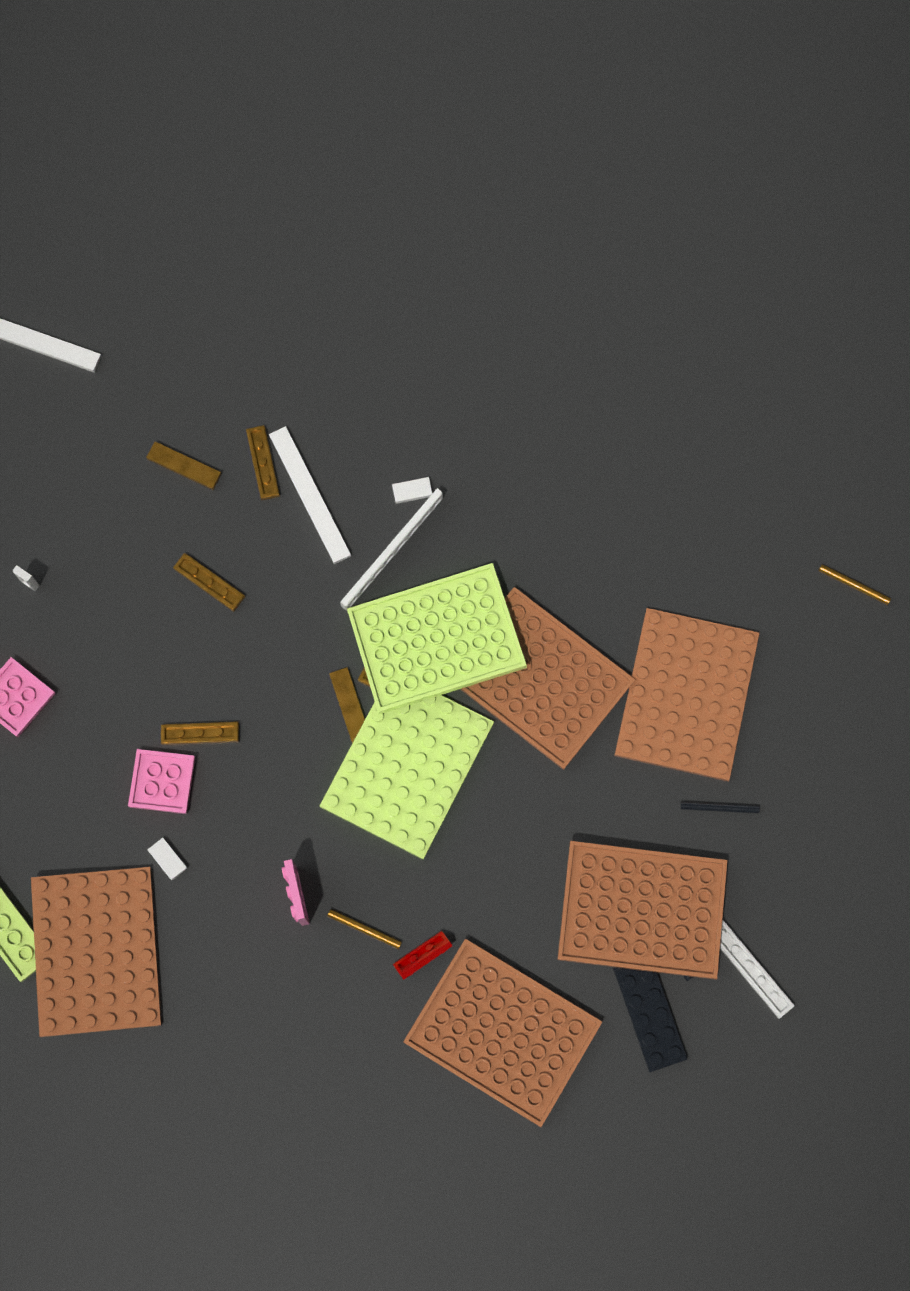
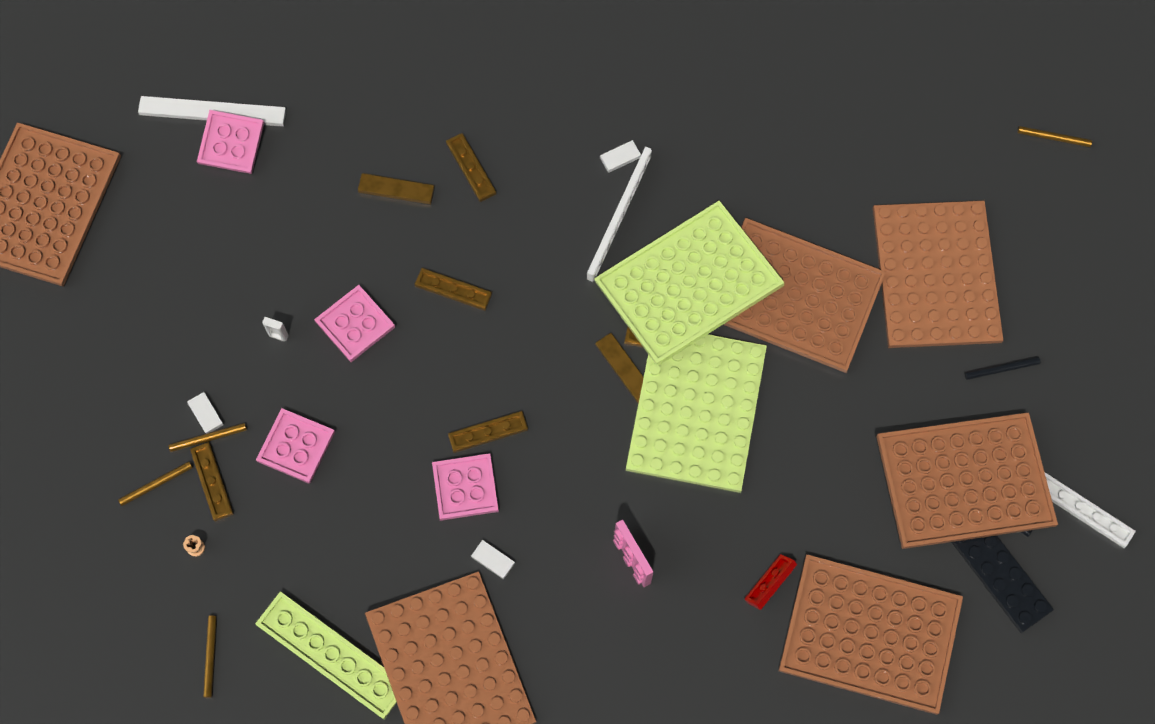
camera: 20 degrees left, 5 degrees down
white tile [269,426,351,564] -> none
pearl gold bar [327,909,402,949] -> none
none -> bright pink plate [197,110,264,174]
none -> bright pink plate [314,285,395,362]

